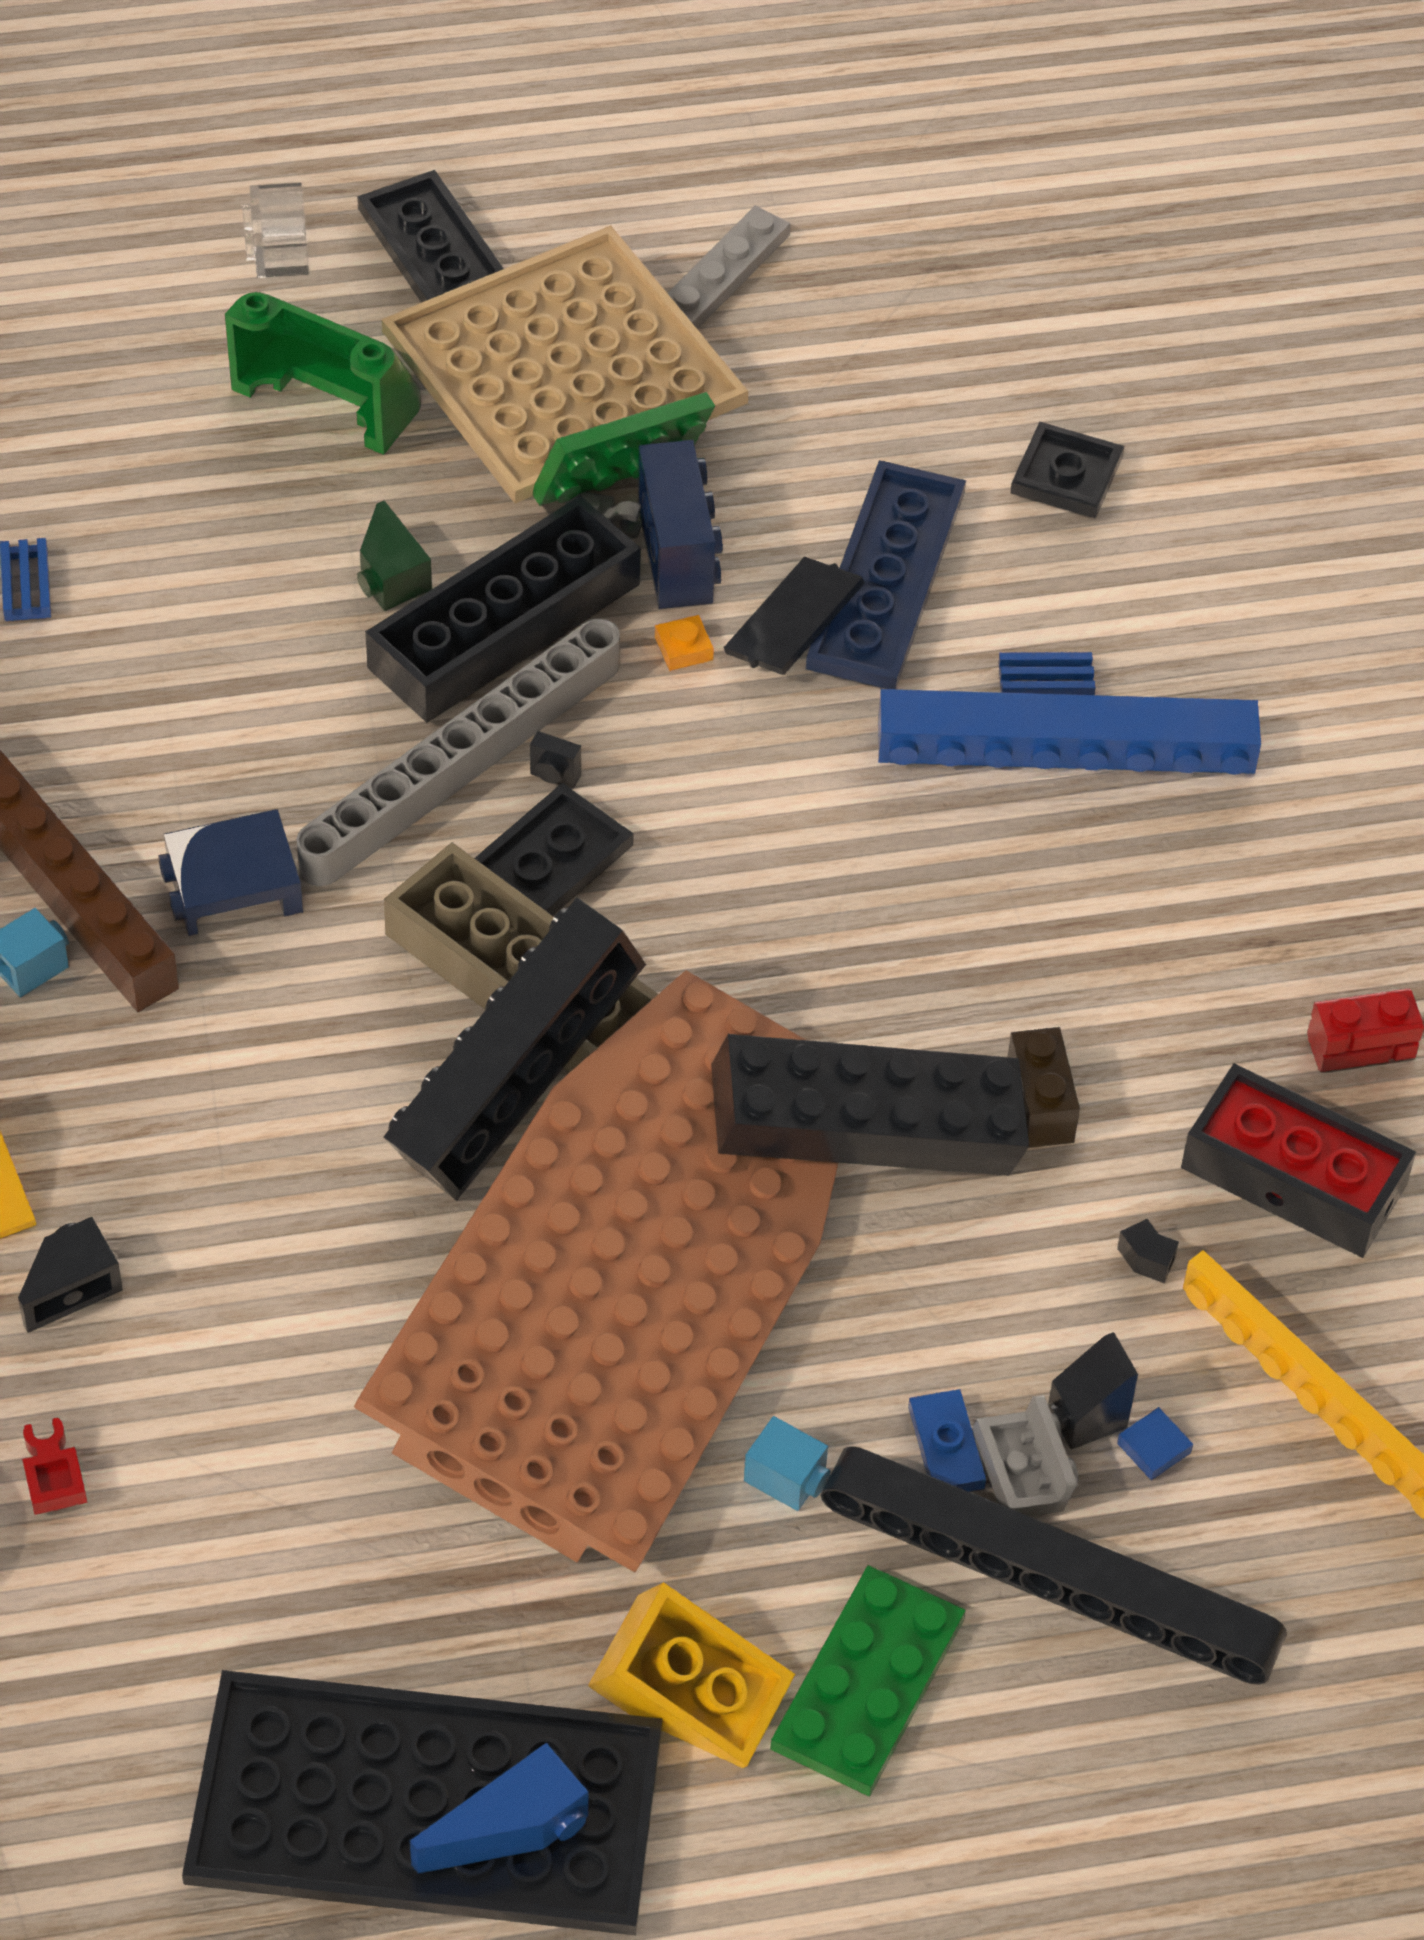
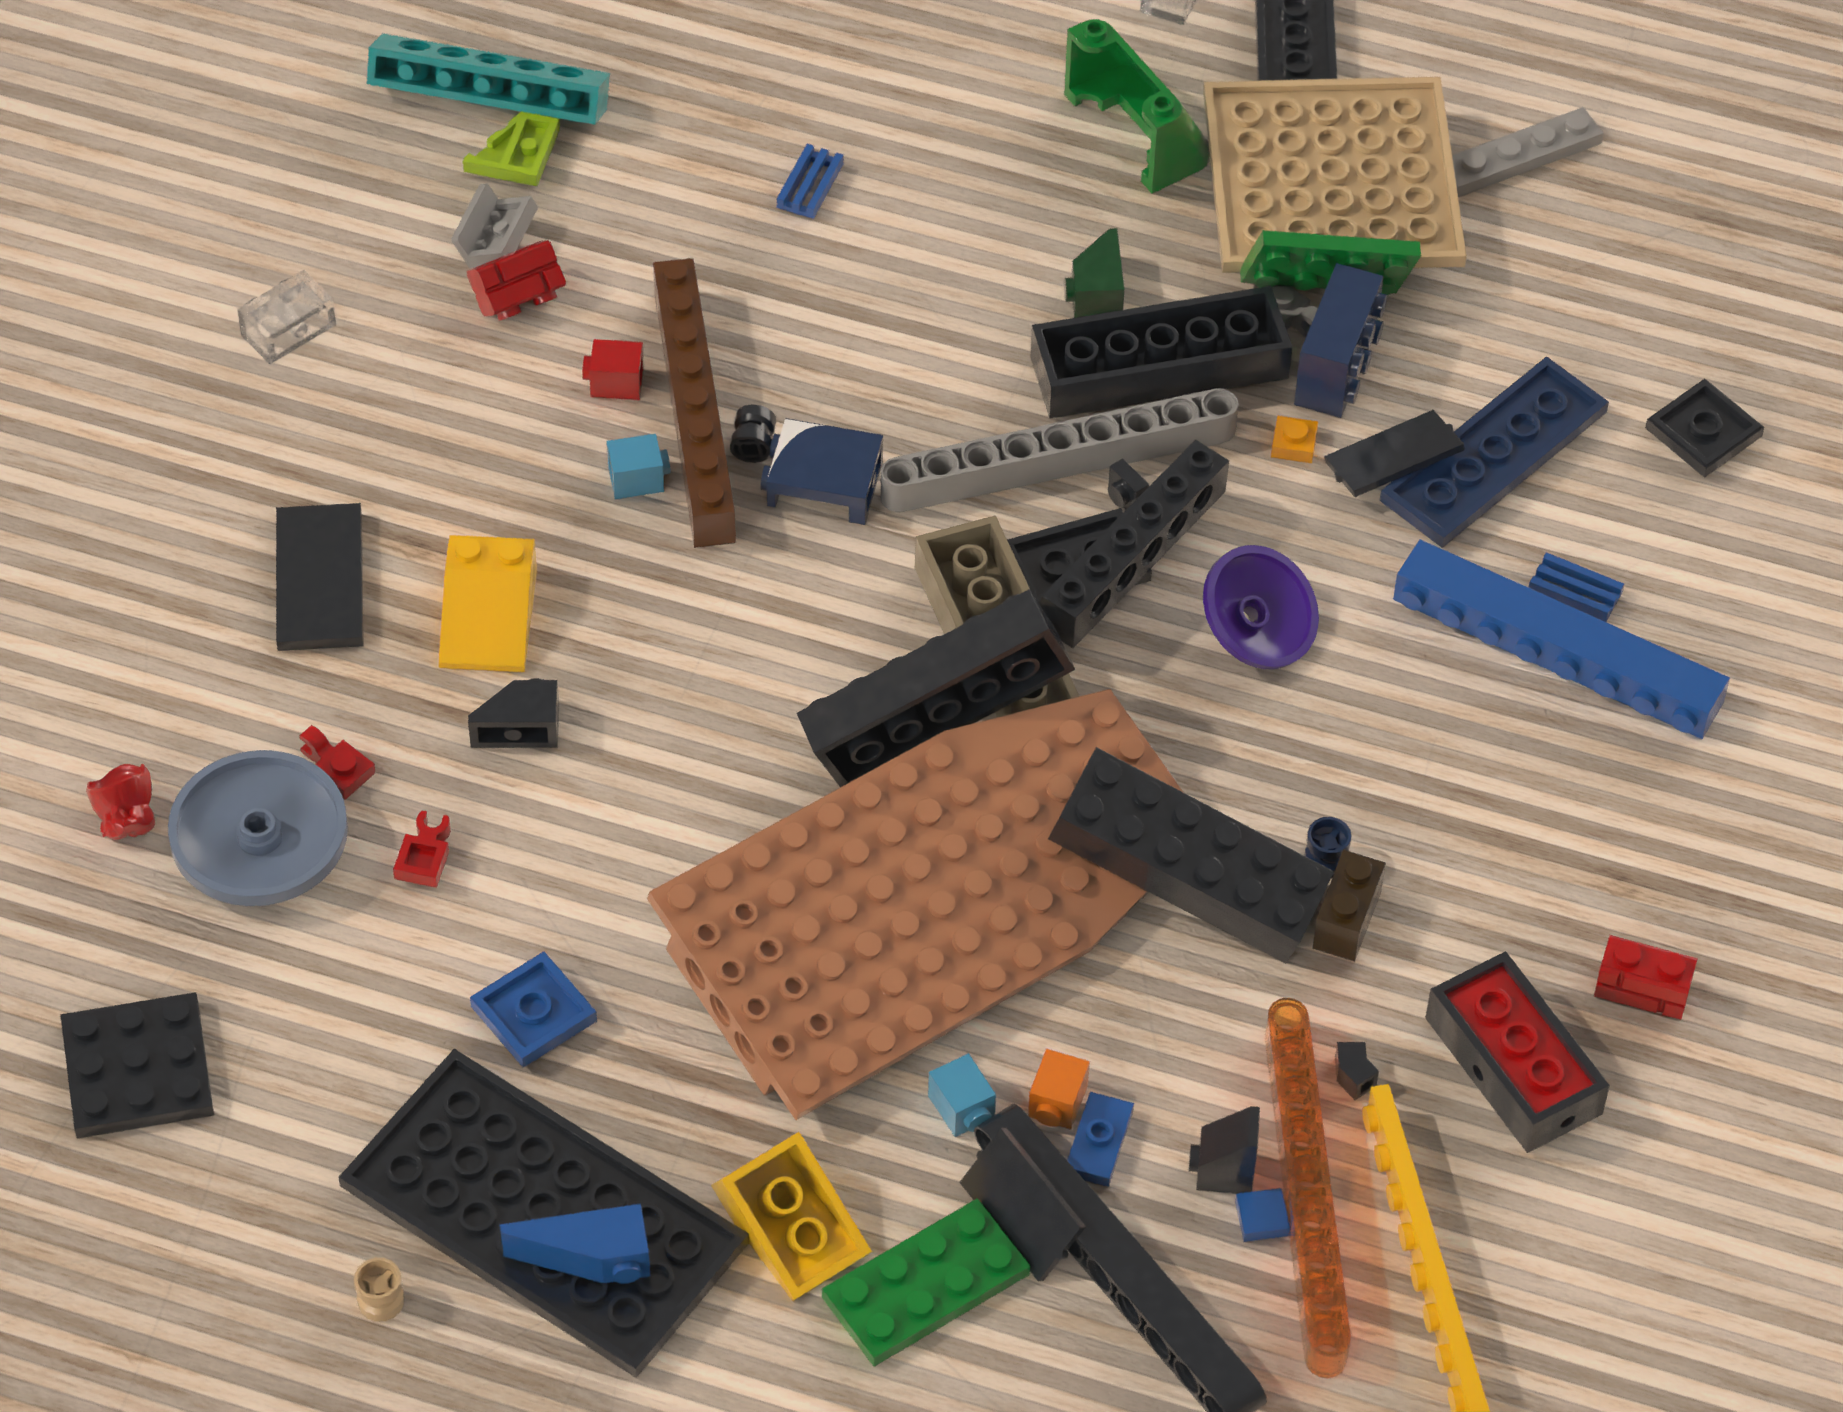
camera: 30 degrees right, 0 degrees up
light grey bracket [972,1395,1078,1517] -> none
none -> blue plate [470,951,597,1068]
none -> black wheel [730,404,776,463]
none -> black piece [959,1128,1086,1281]
none -> orange brick [1028,1048,1090,1130]
none -> black brick [1041,439,1229,648]
none -> dark purple dish [1203,545,1319,670]
none -> clear orange beam [1265,998,1351,1378]
none -> dark blue wheel [1304,817,1352,877]

